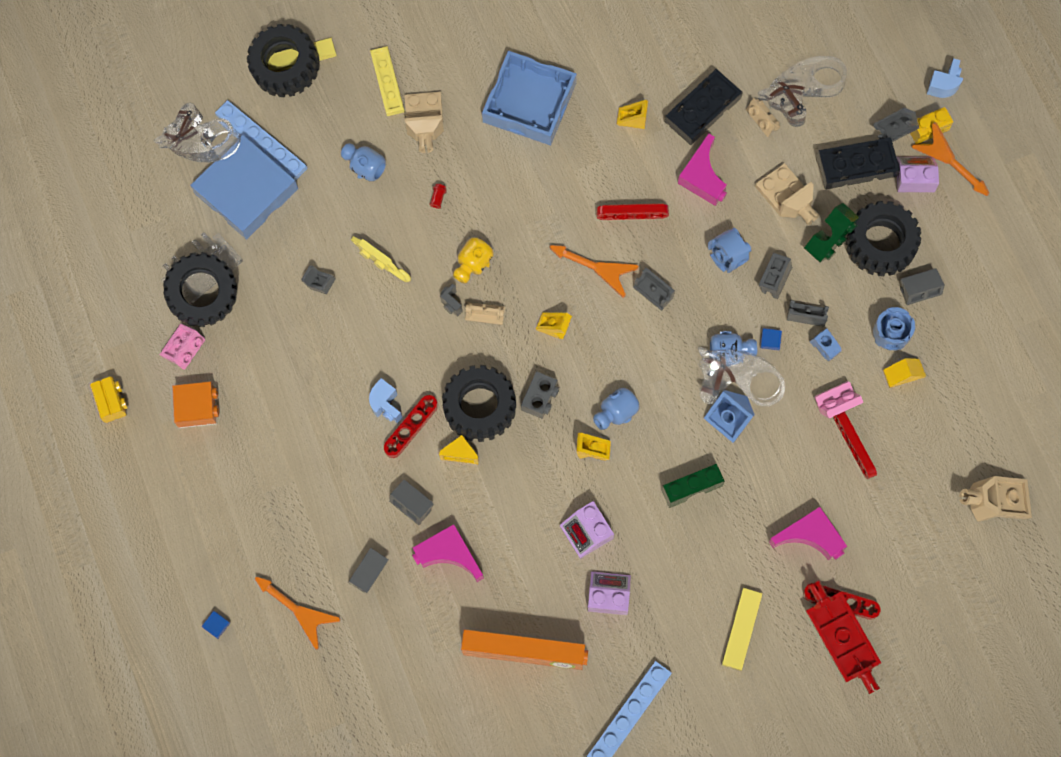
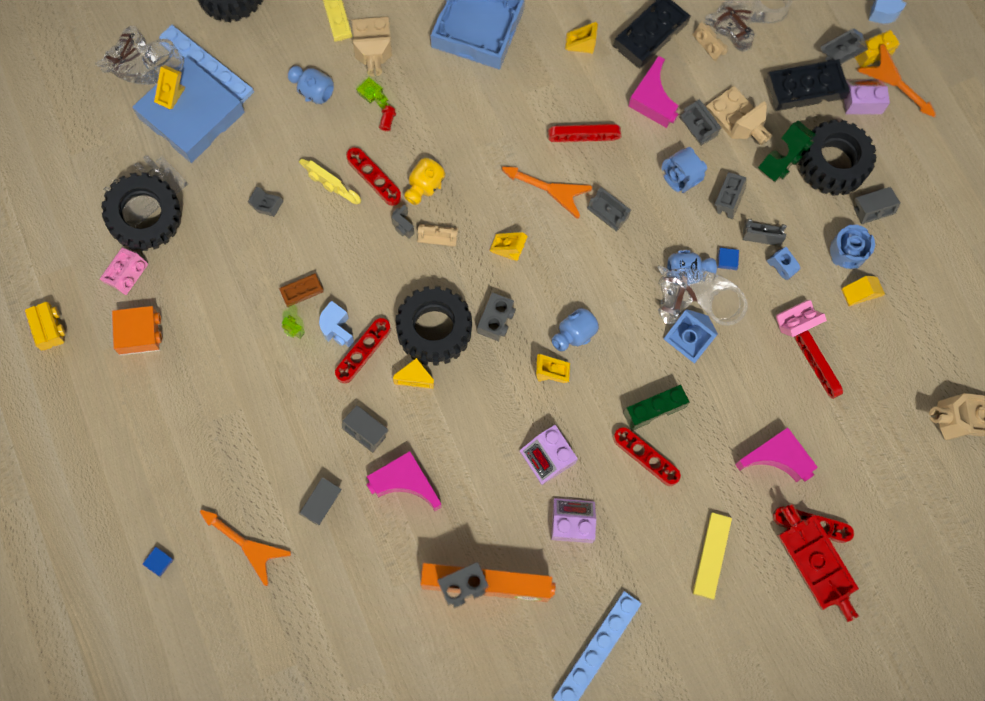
camera: 10 degrees left, 0 degrees up
none -> yellow slope [154,65,185,110]
none -> dark orange plate [279,273,324,308]
none -> clear neon green plate [281,315,305,339]
none -> red beam [346,147,401,206]
none -> clear neon green plate [356,77,389,109]
none -> dark grey brick [437,562,489,608]
none -> red beam [613,427,681,486]
none -> dark grey hinge [679,99,721,146]

